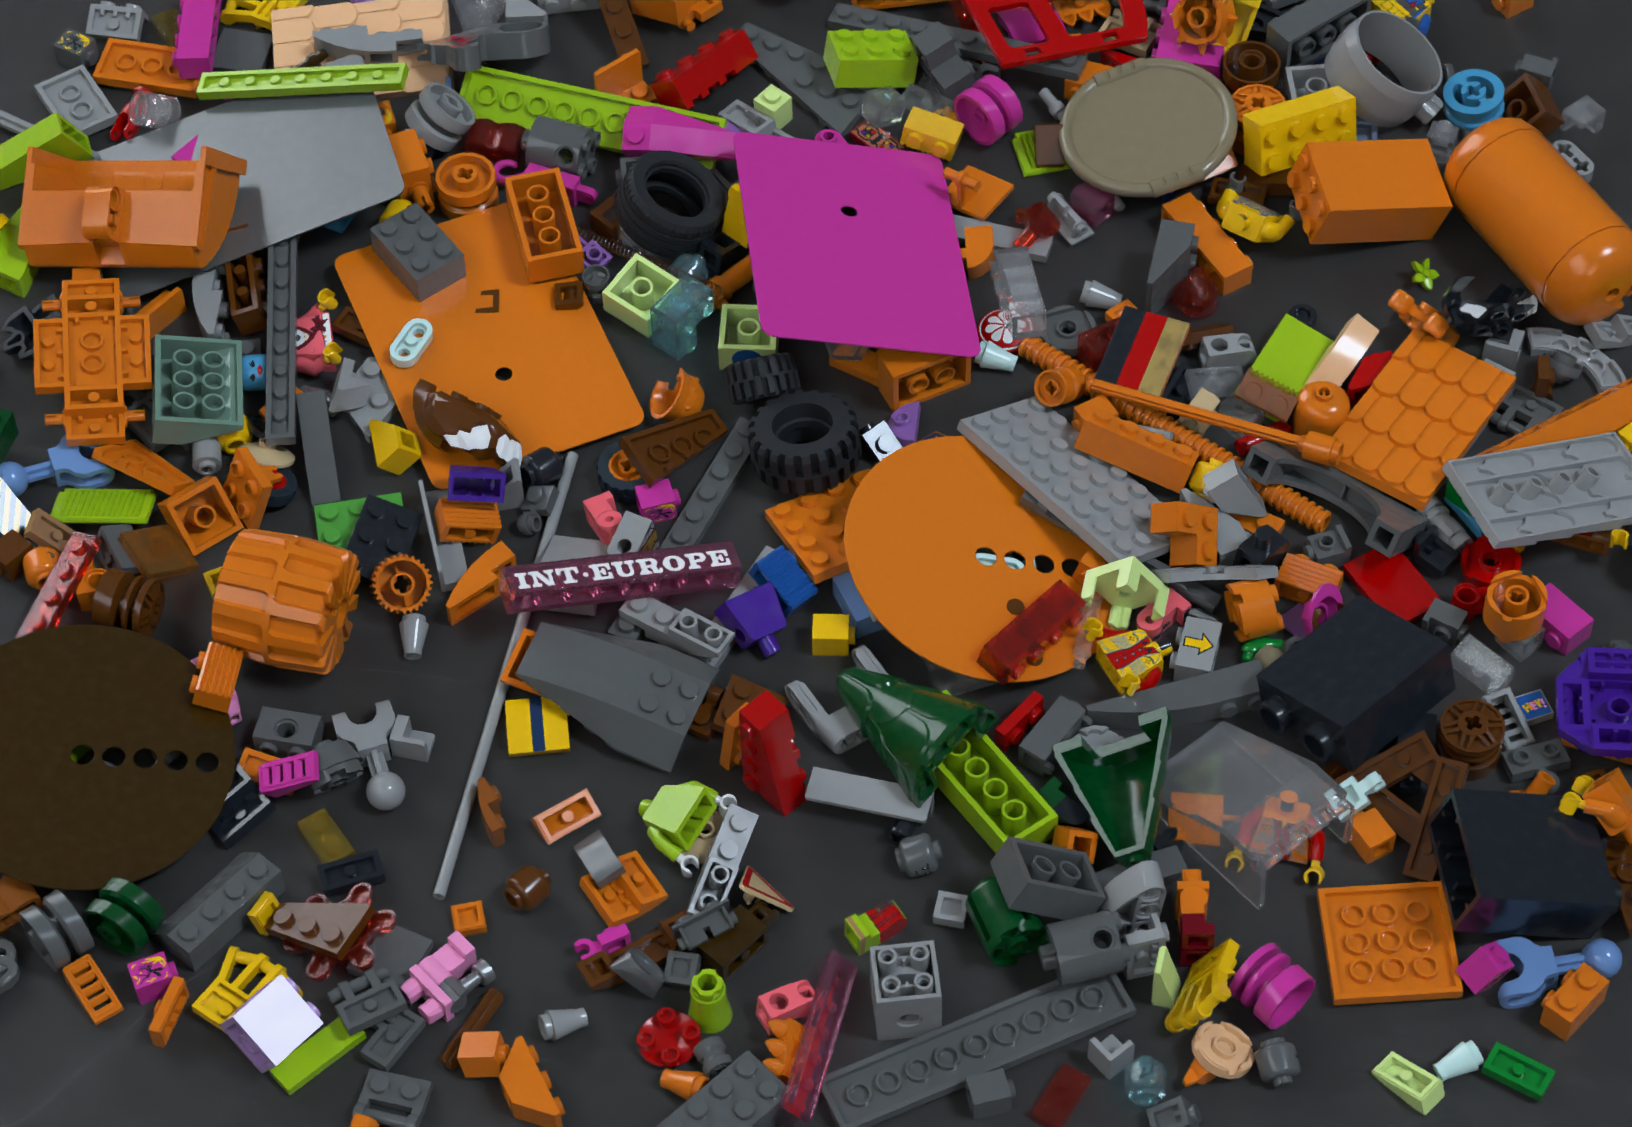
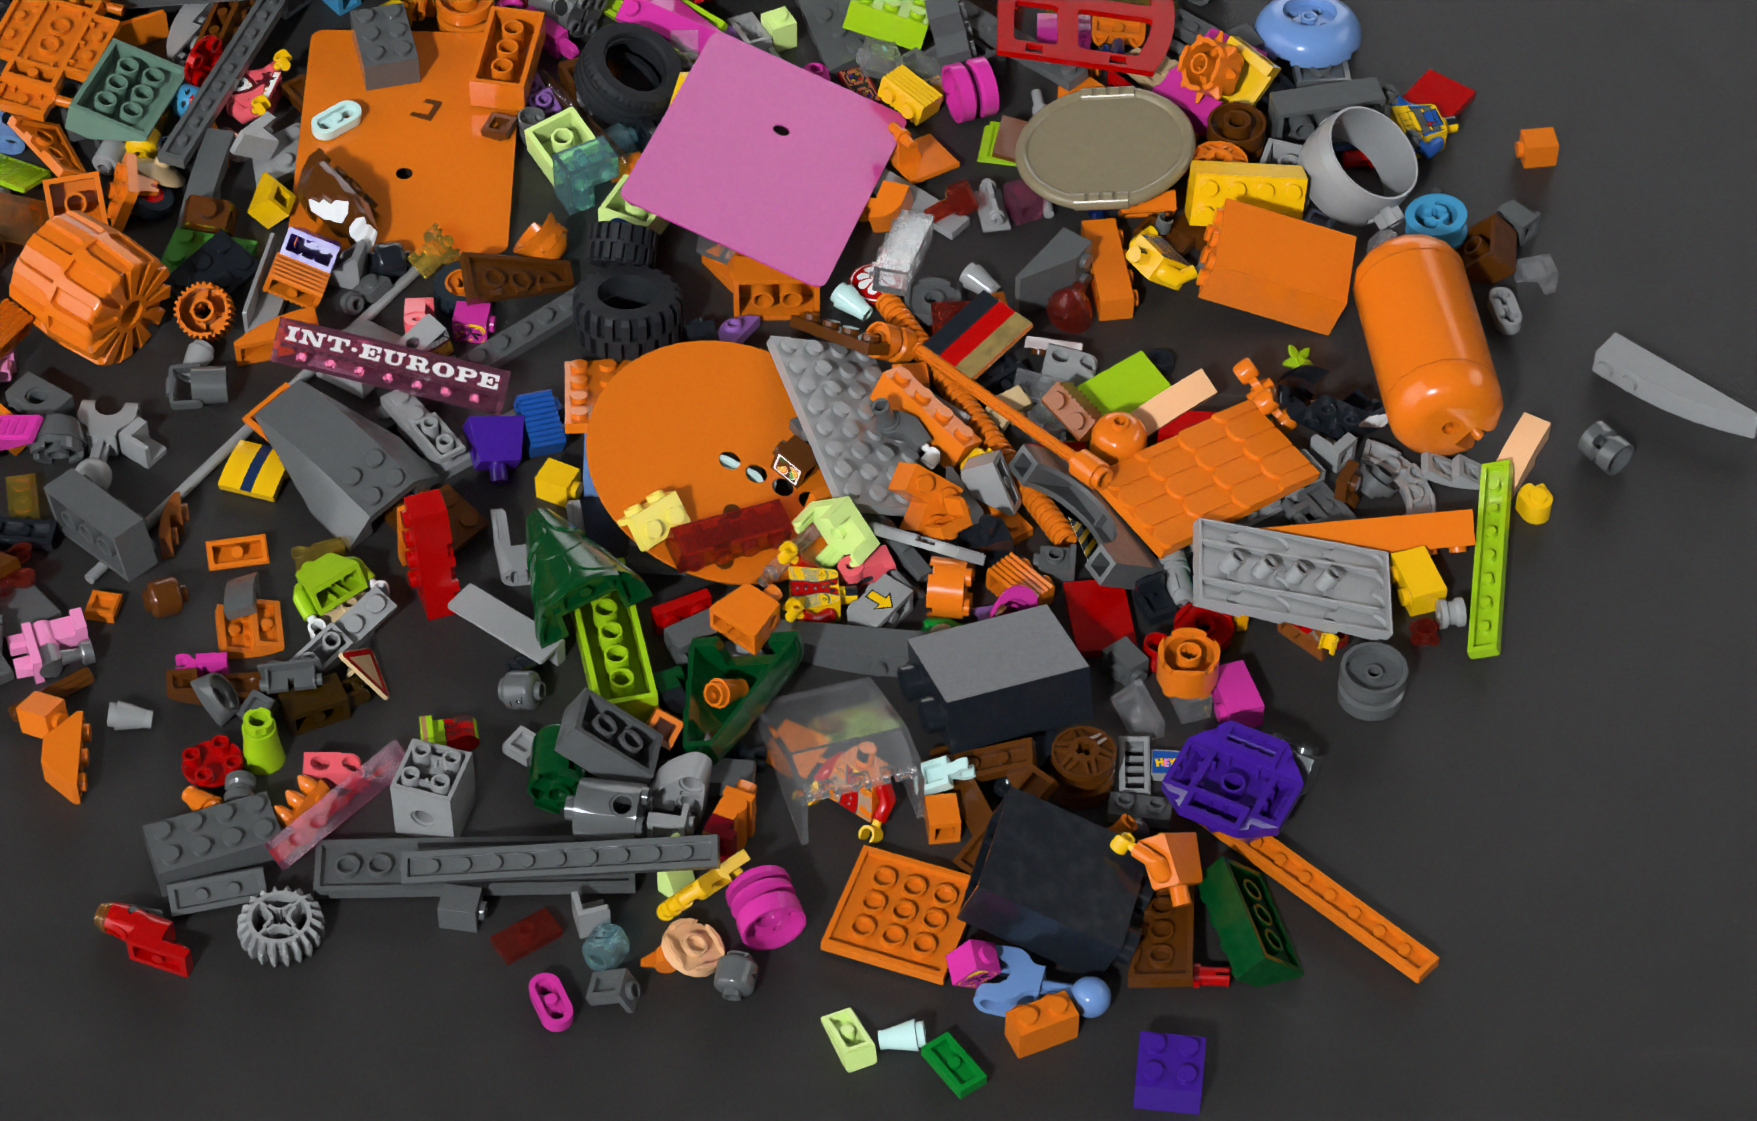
camera: 20 degrees right, 5 degrees down
none -> dark grey brick [43,468,158,583]
none -> dark grey piece [166,363,230,410]
none -> reddish brown torso [181,194,239,237]
none -> red dish [184,34,223,87]
none -> clear yellow bar [291,537,346,571]
none -> dark grey plate [401,834,720,886]
none -> clear yellow piece [407,223,462,280]
none -> light yellow bracket [617,489,692,552]
none -> clear plate [671,30,699,70]
none -> orange cone [704,678,749,709]
none -> orange torso [710,583,783,655]
none -> reddish brown brick [770,434,818,489]
none -> reddish brown plate [789,311,890,356]
none -> dark grey arm [871,398,940,470]
none -> orange bracket [925,495,973,541]
none -> sticker [1068,517,1098,560]
none -> clear blue arm [1096,38,1125,63]

